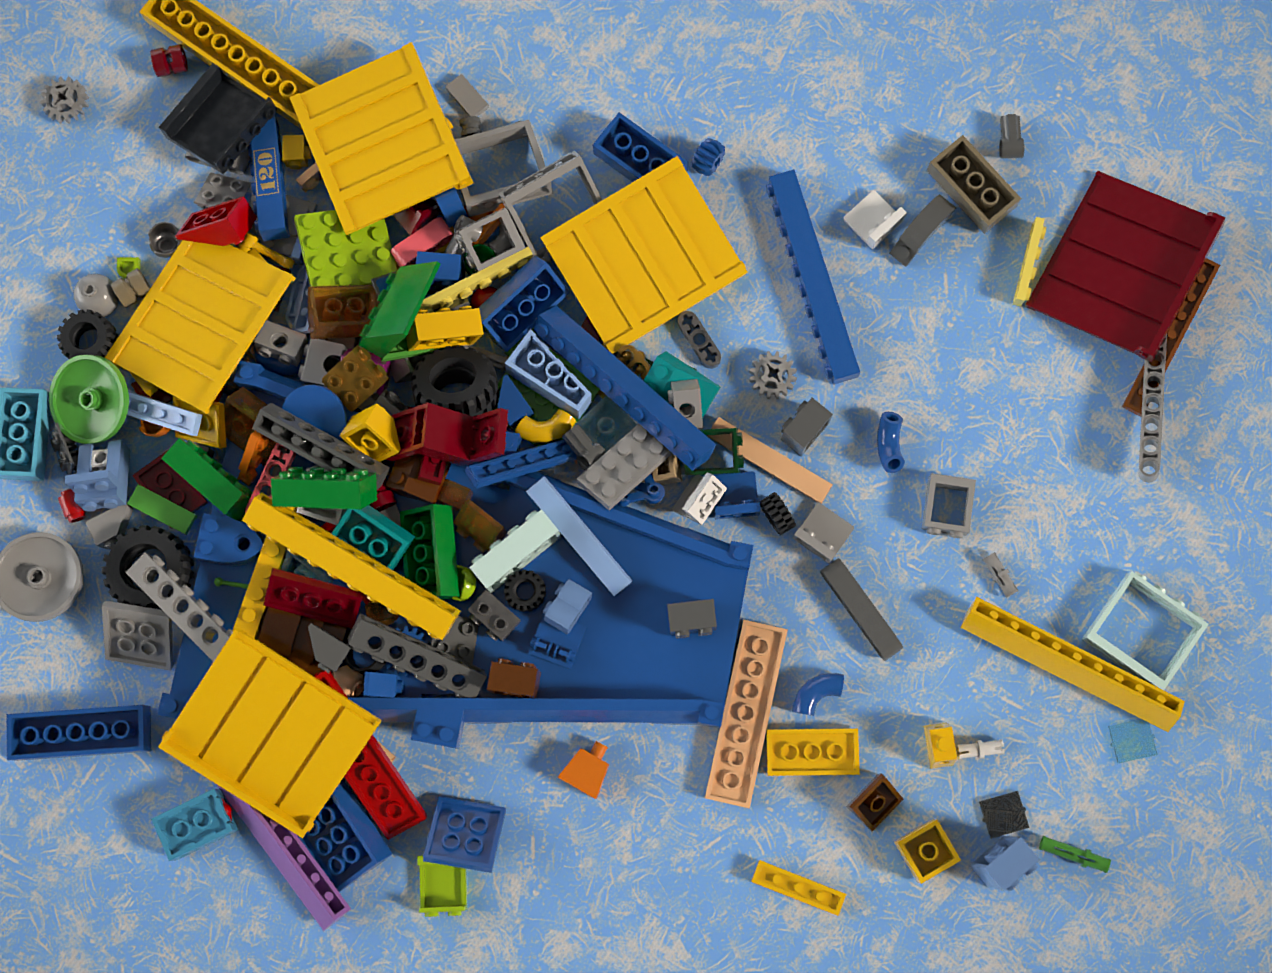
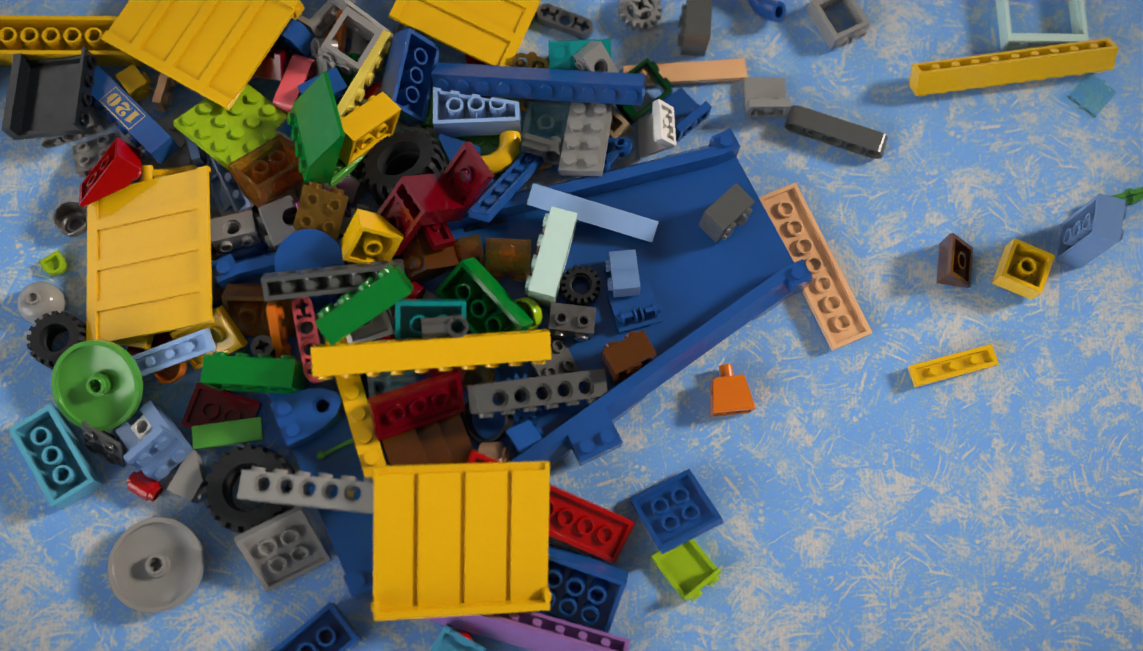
camera: 50 degrees left, 5 degrees down
dark tan wheel [111,268,151,308] -> none
dark grey slope [308,623,351,673] -> none
black tyre [759,492,796,536] -> none
yellow plate [766,728,860,776] -> none
blue cylinder [792,673,844,716] -> none
yellow torso [923,723,957,769] -> none
white pin [956,739,1005,759] -> none
clear smoke piece [979,791,1029,839] -> none
light grey pin [982,552,1019,598] -> none
none -> dark grey wheel [251,335,276,358]
none -> dark grey piece [421,314,469,339]

